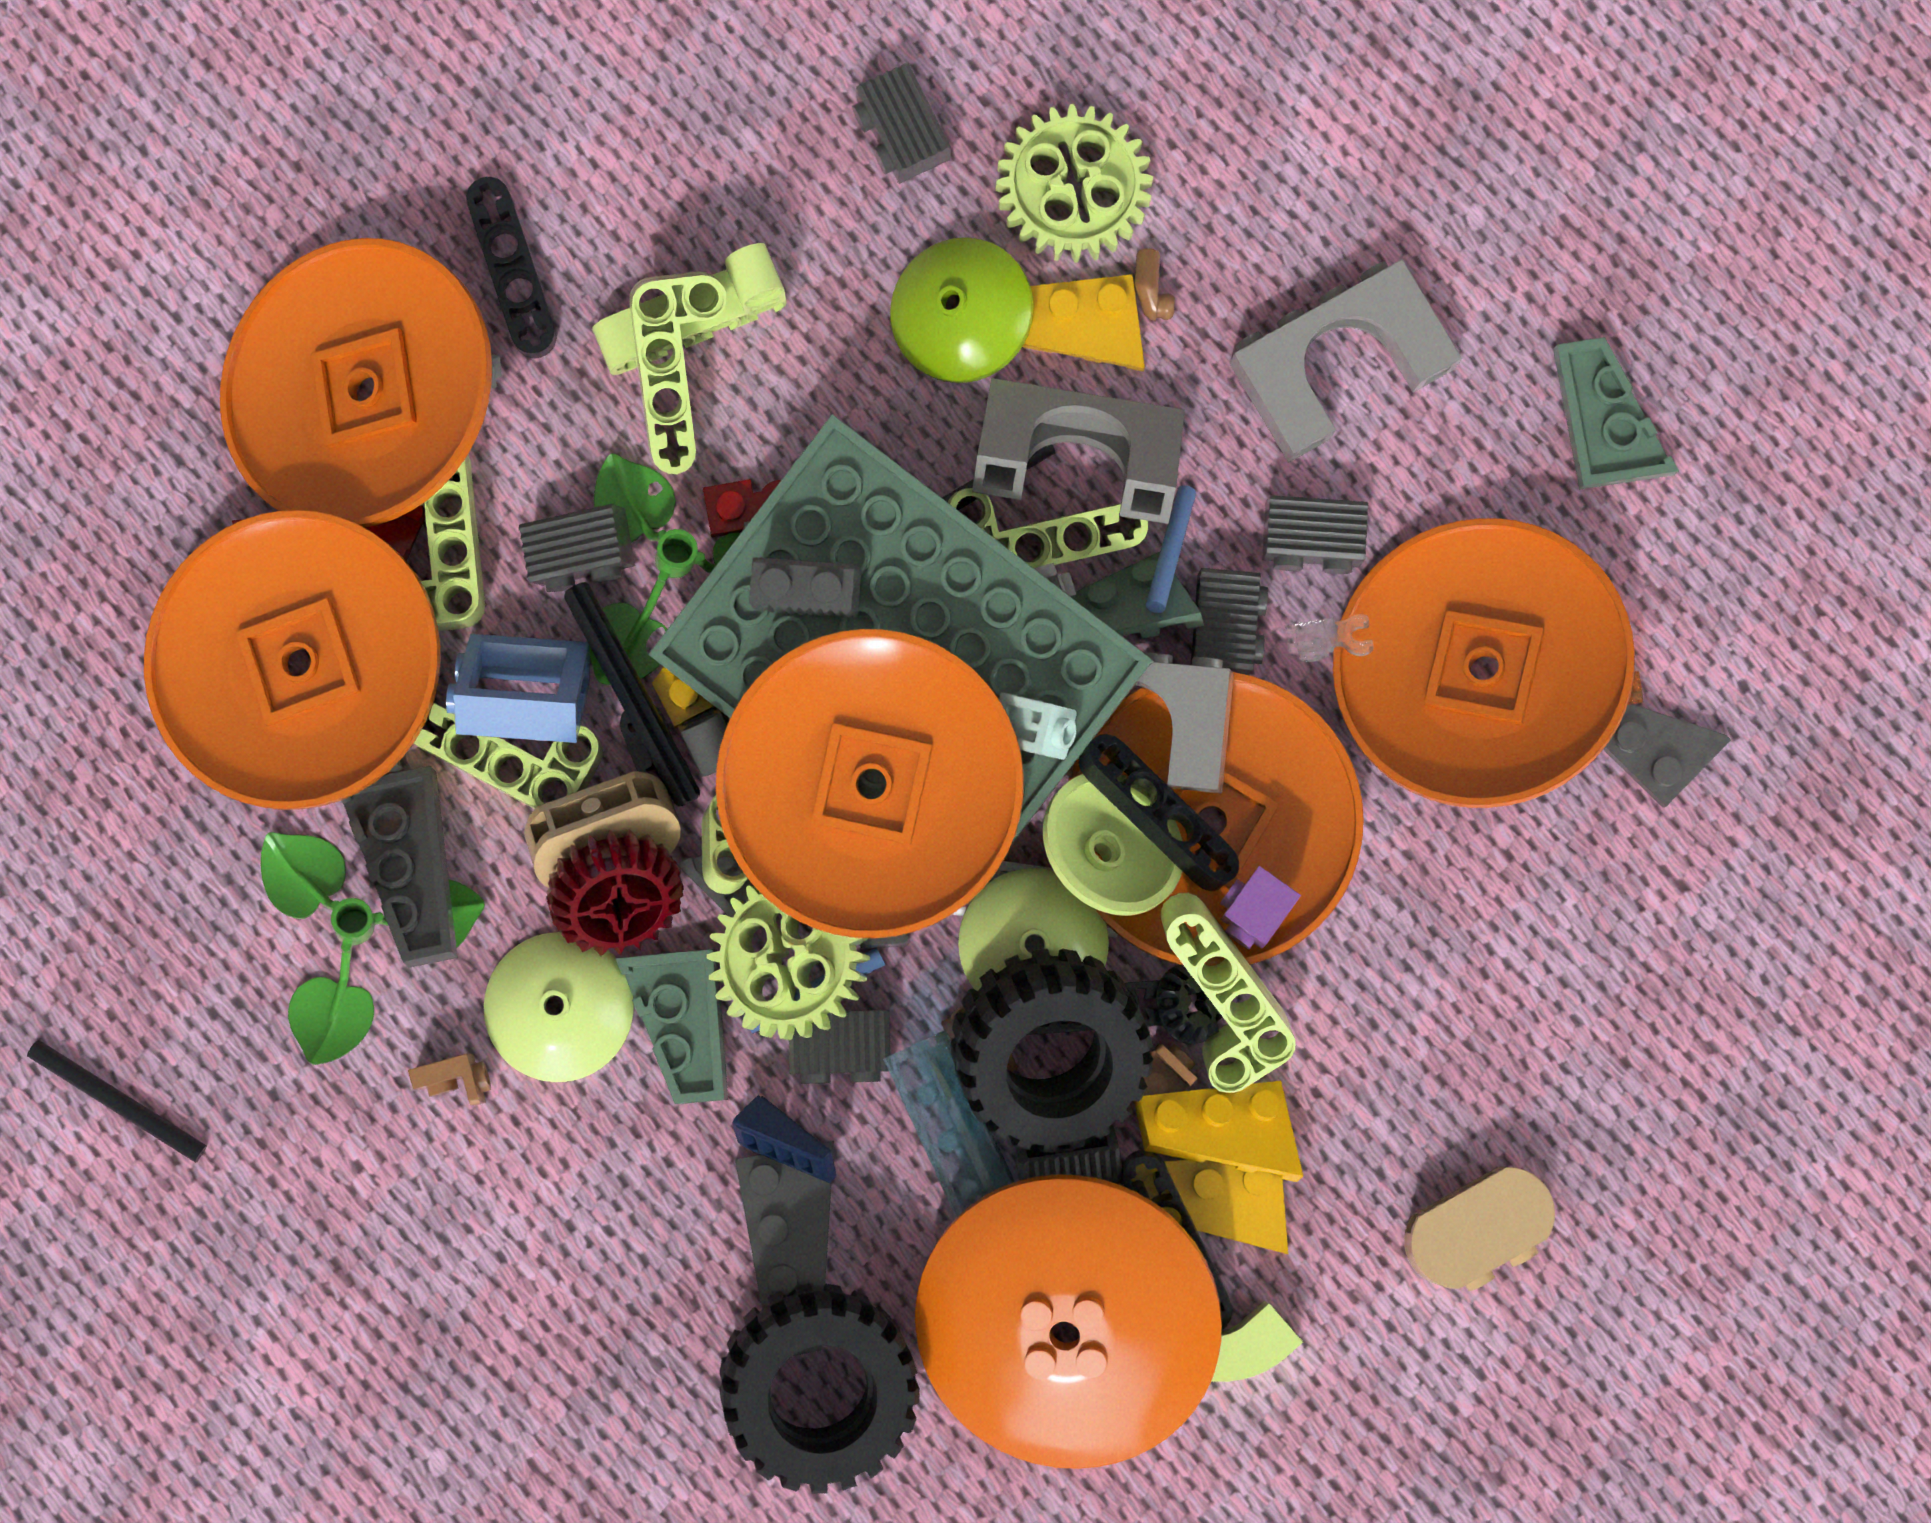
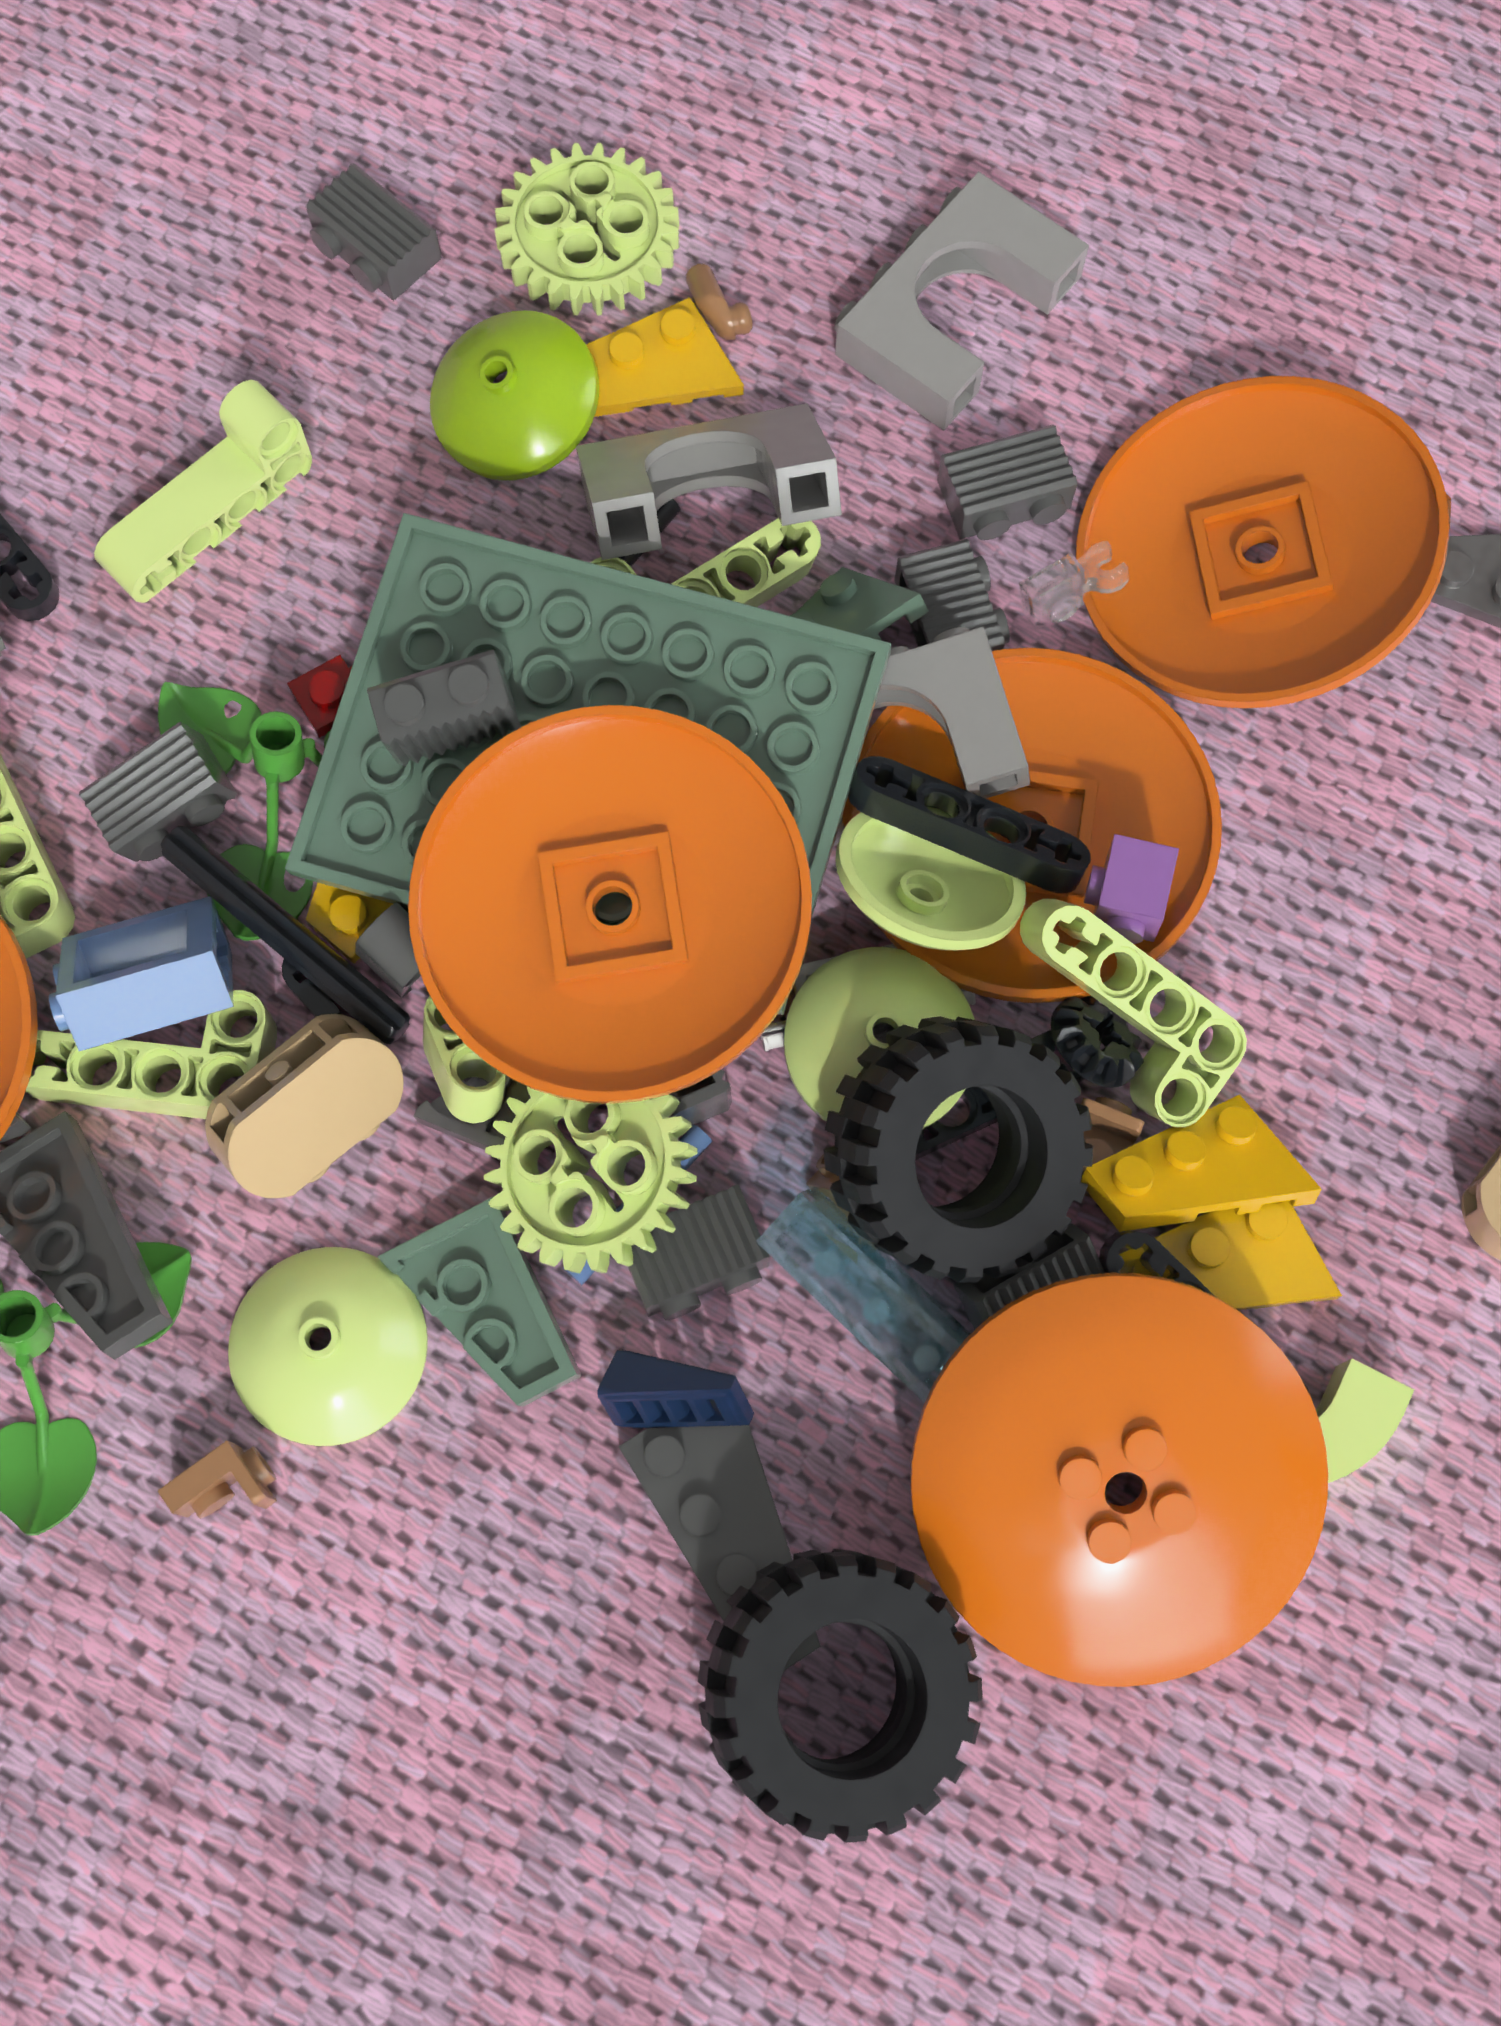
camera: 15 degrees left, 10 degrees down
dark red gear [546,829,684,956] -> none
yellowish green beam [629,271,726,474] -> none
light aqua bracket [999,692,1077,760] -> none
medium blue bar [1146,485,1196,613] -> none
sand green wing [1553,337,1679,490] -> none

